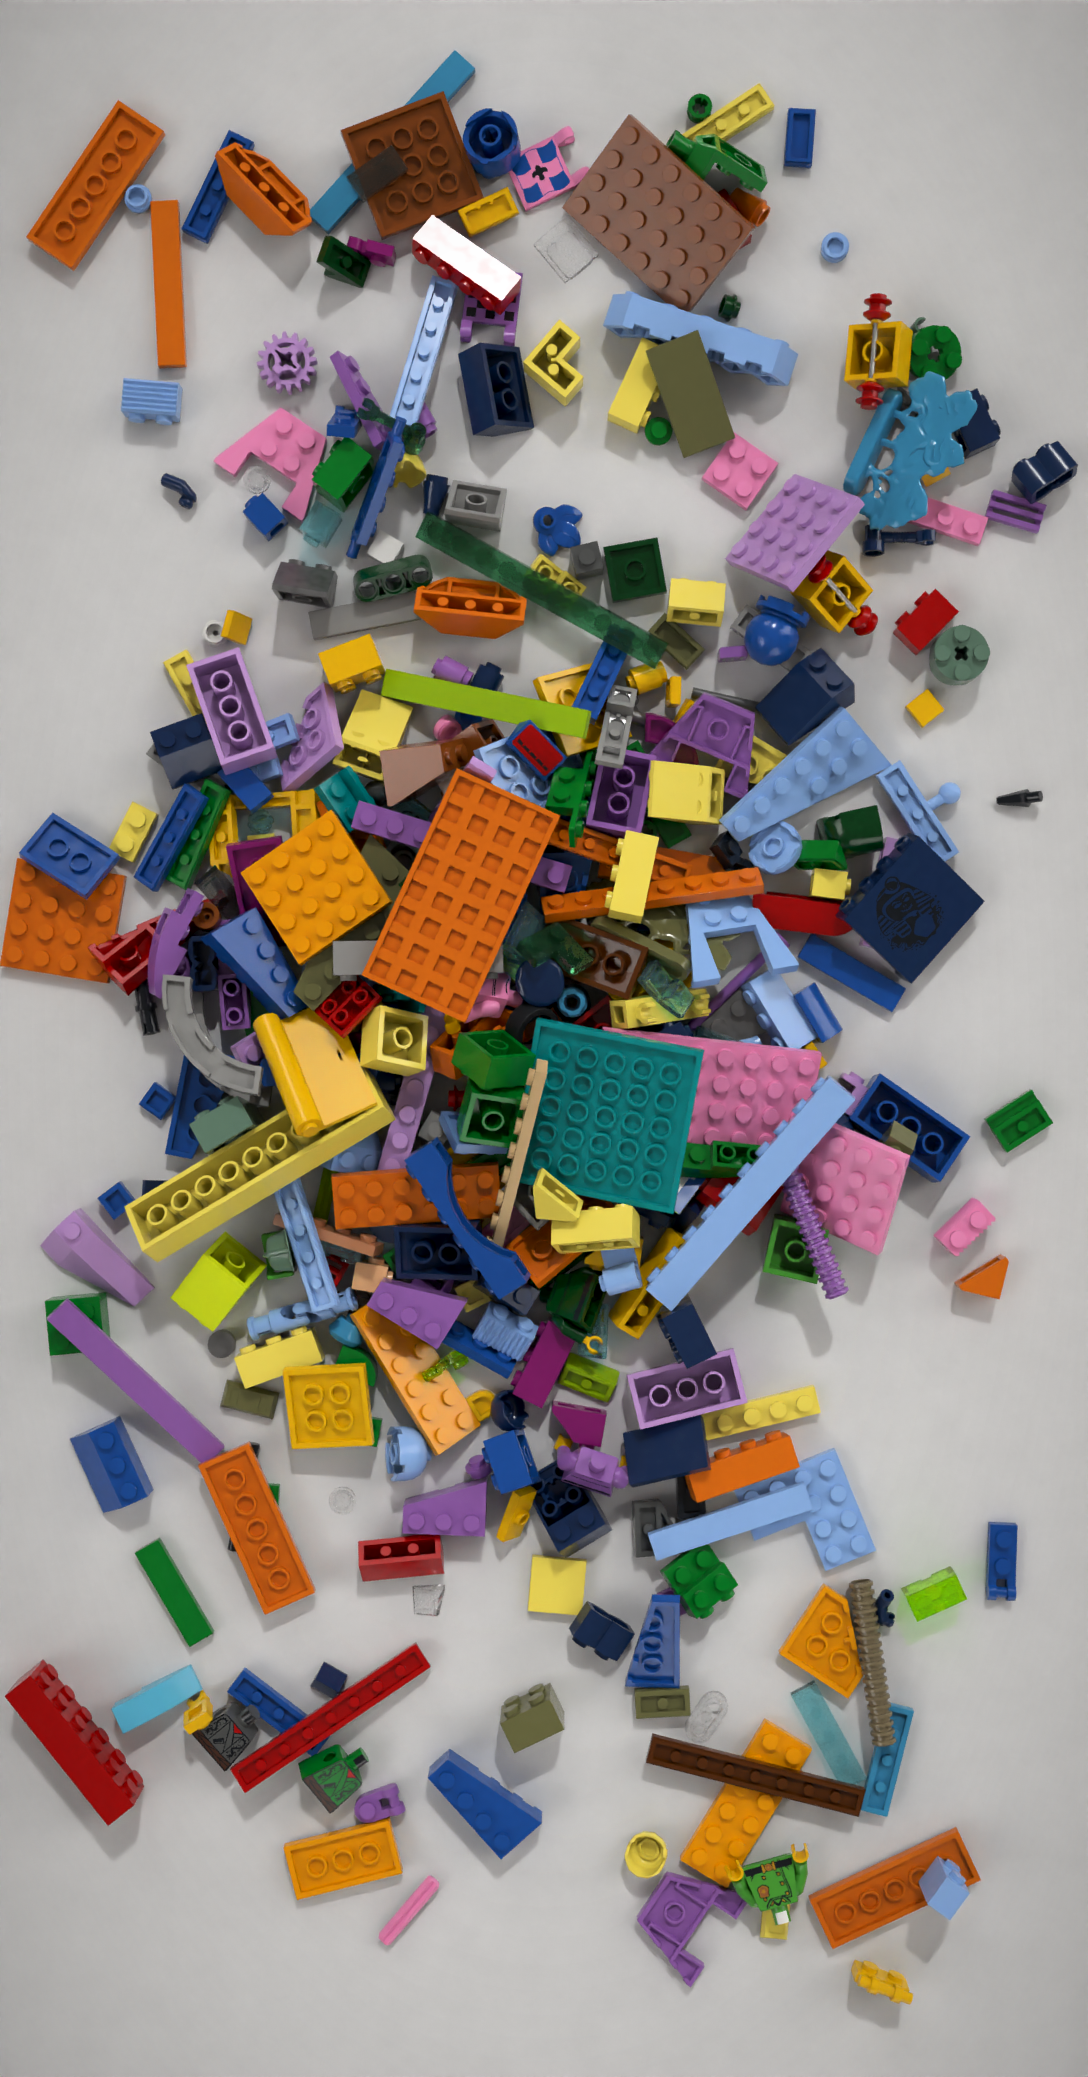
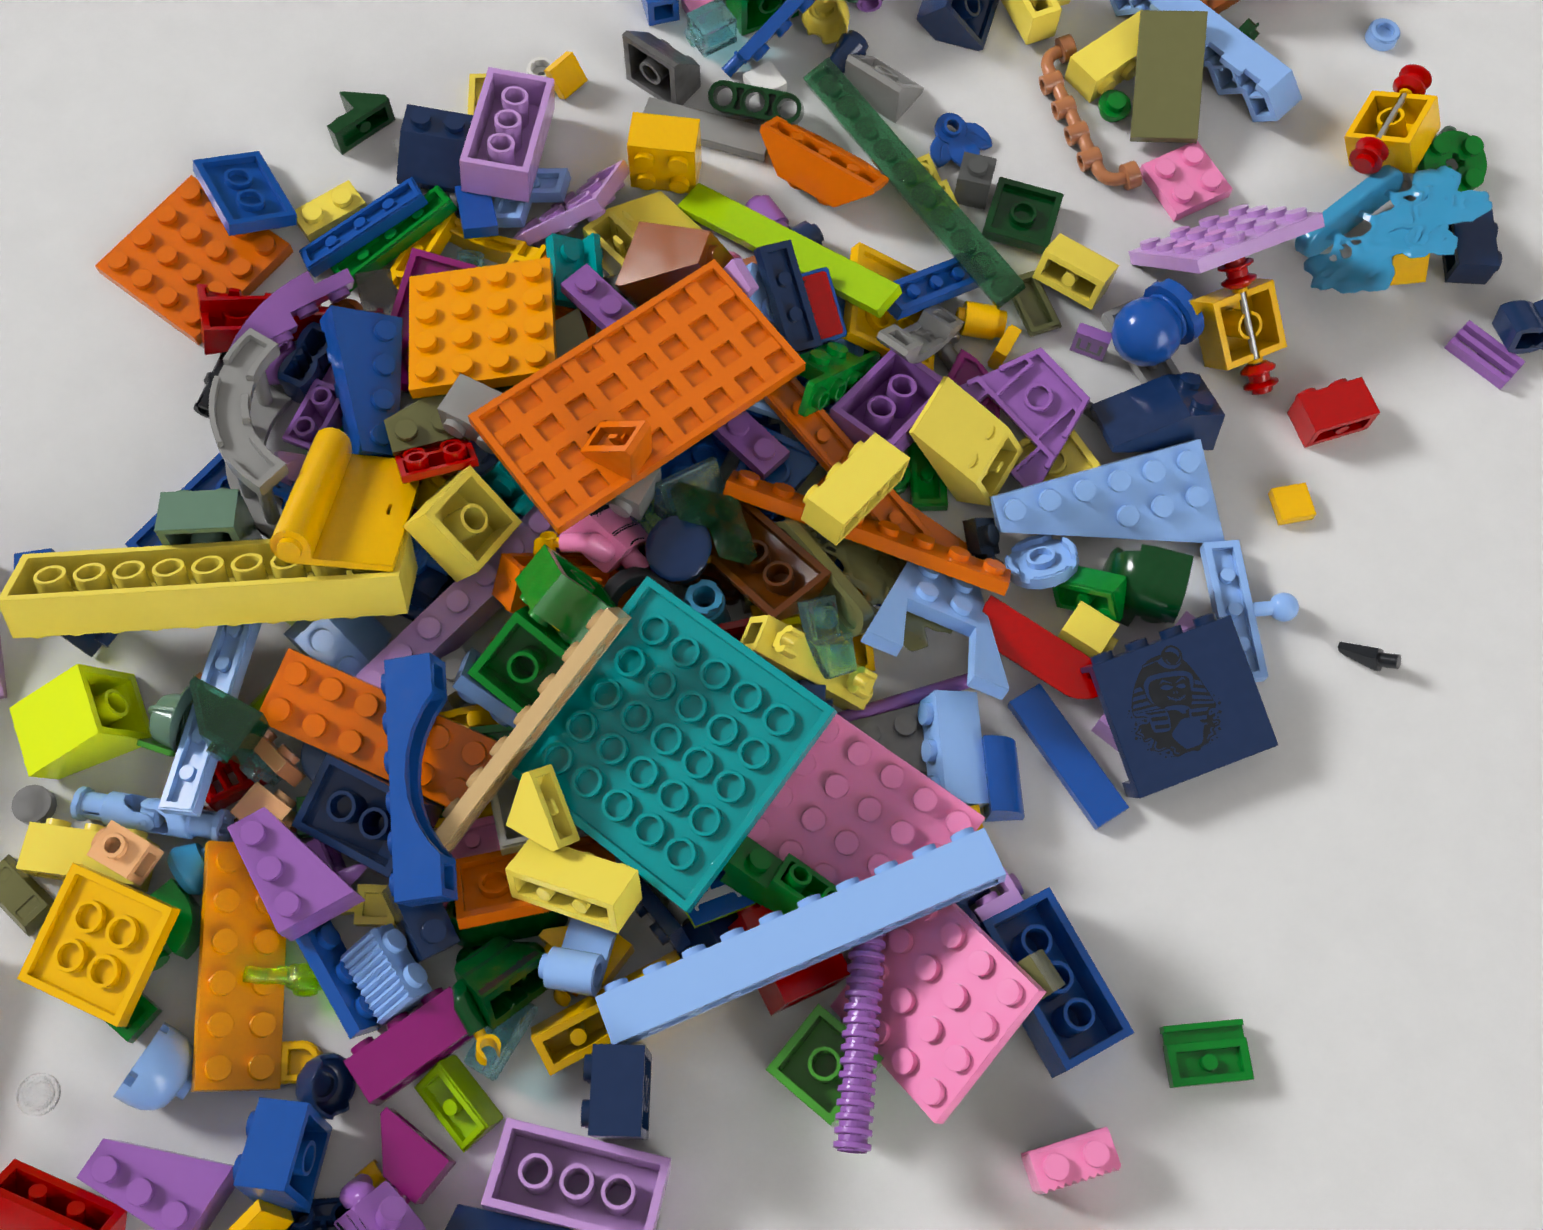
camera: 20 degrees right, 20 degrees down
blue tile [139,1082,176,1120] -> none
medium lavender plate [465,1455,492,1479] -> none
dark blue brick [862,525,936,557] -> none
bright pink plate [907,498,988,546] -> none
sand green brick [929,625,990,685] -> none
none -> light nougat brick [86,820,165,886]
none -> clear green slope [189,676,270,766]
none -> dark green slope [327,91,395,155]
none -> orange slope [580,420,653,481]
none -> dark blue plate [754,240,822,353]
none -> nougat bar [1039,34,1142,191]

